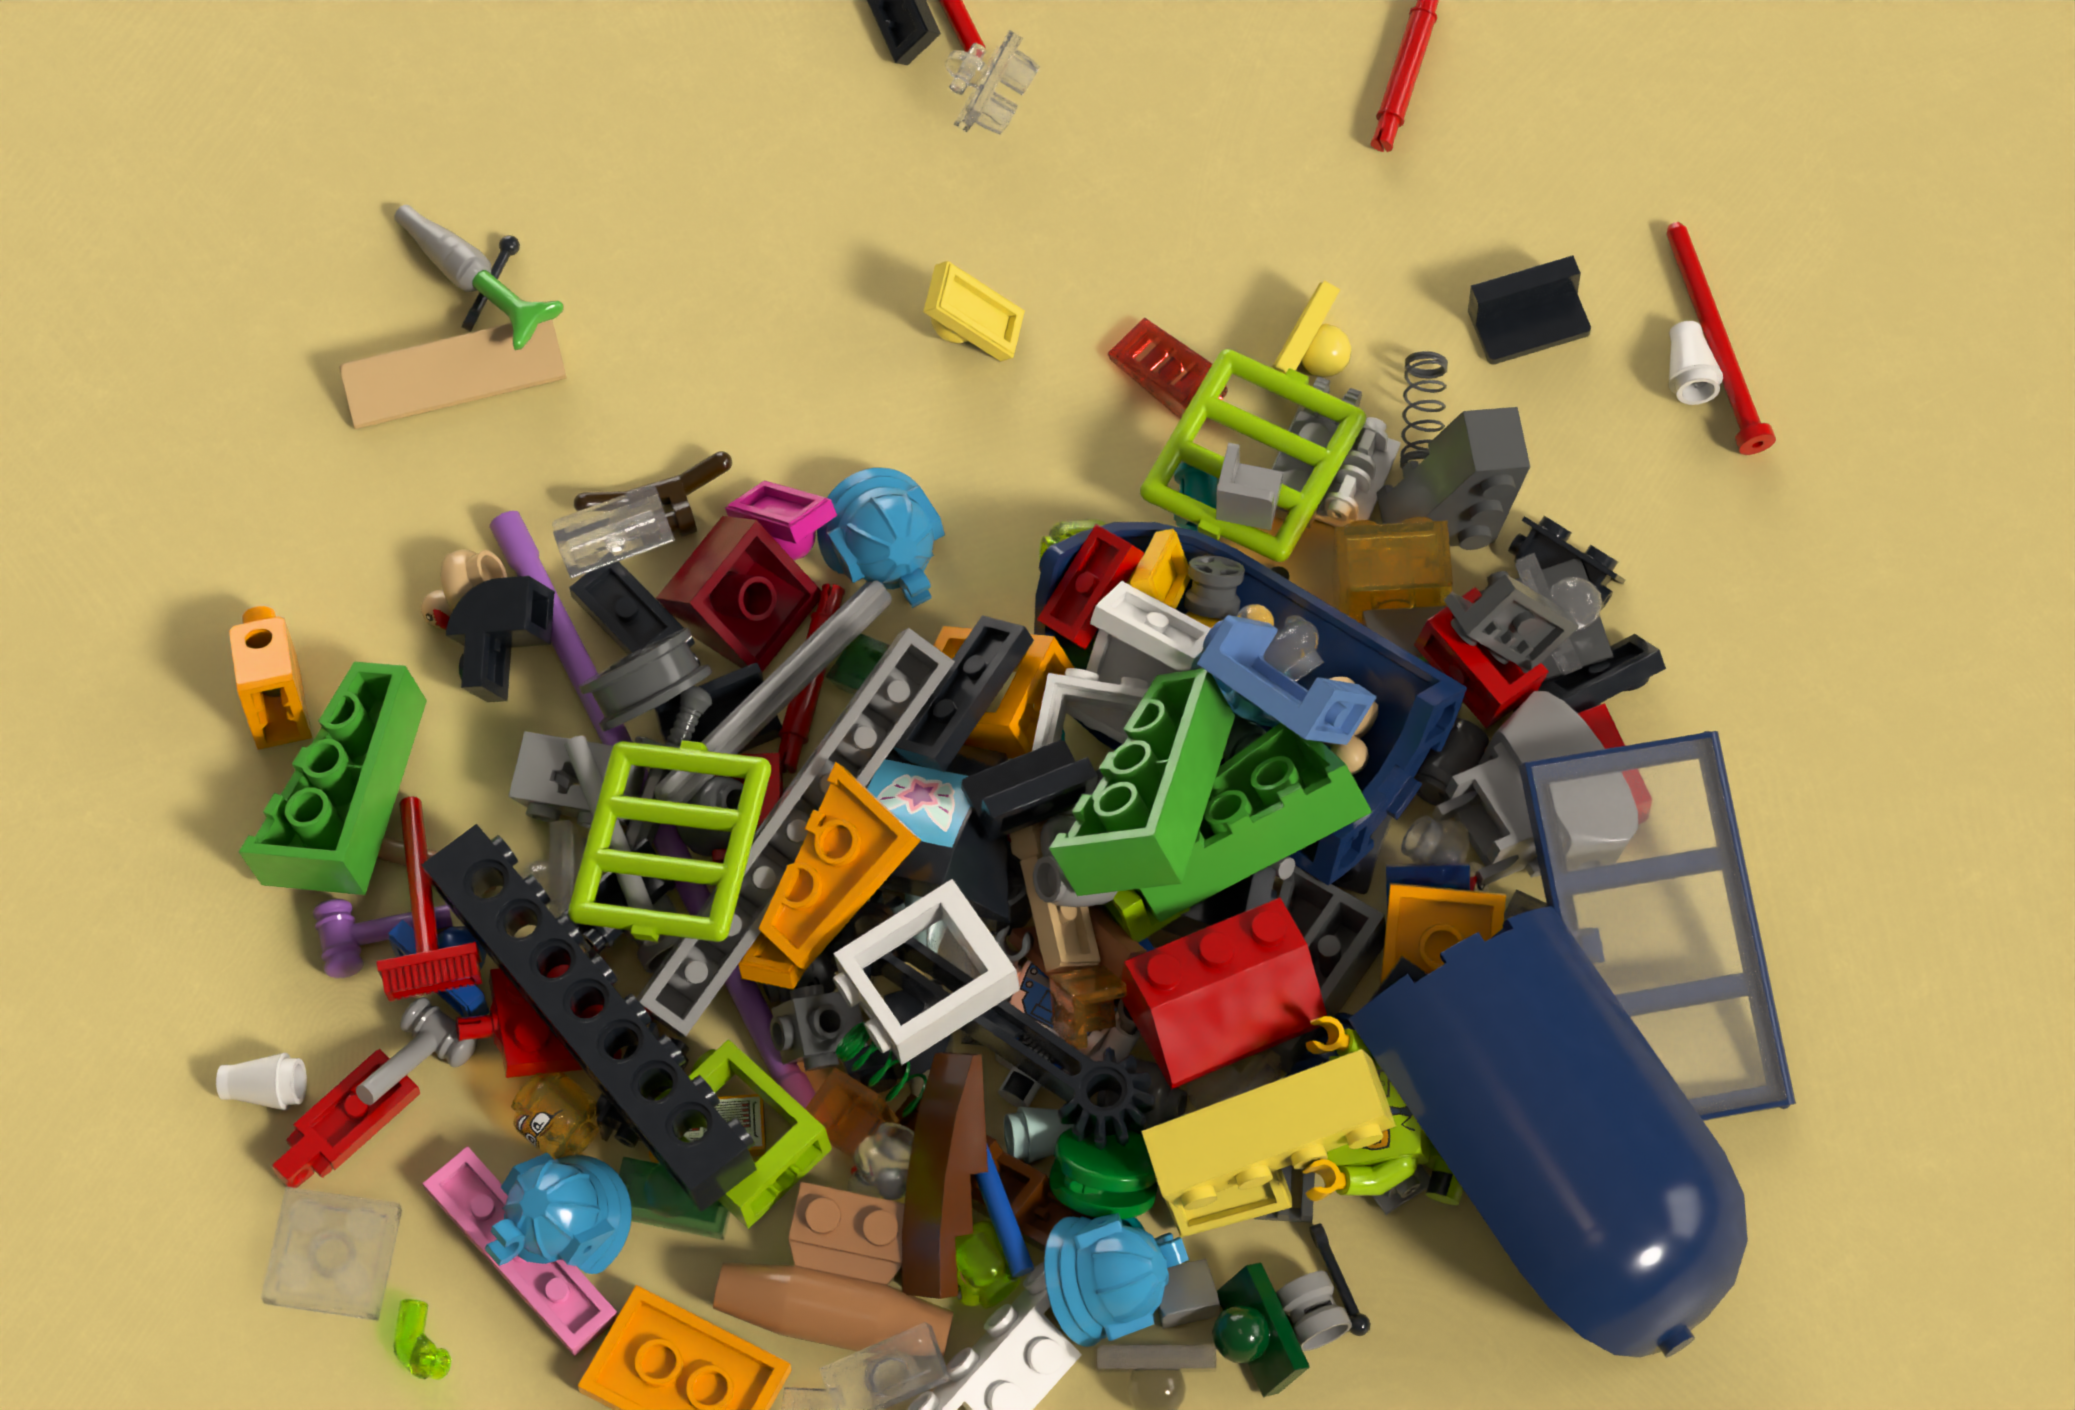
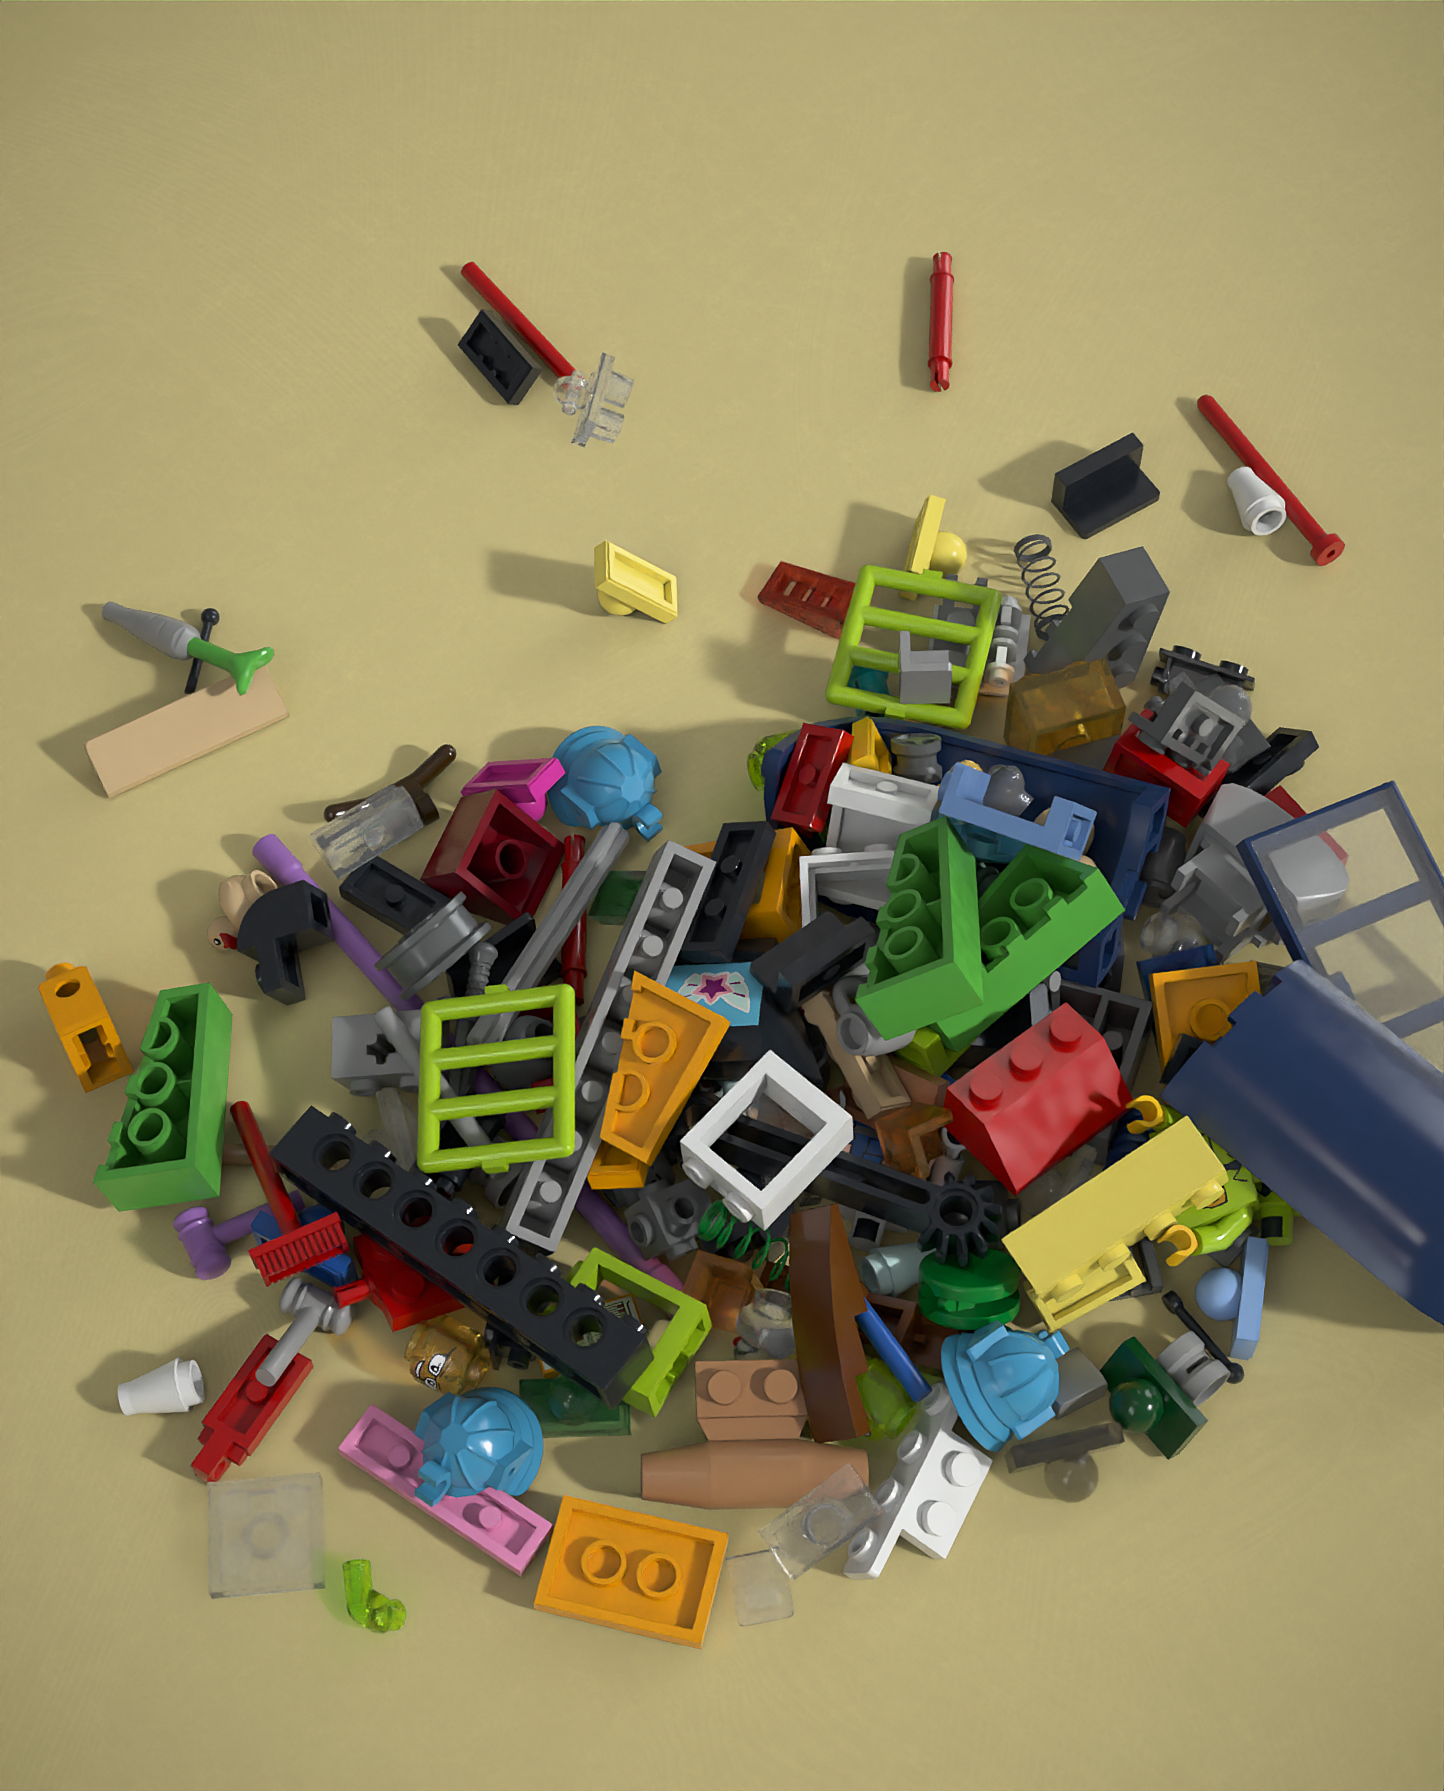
camera: 15 degrees left, 5 degrees down
none -> light blue tile [1195,1236,1269,1361]

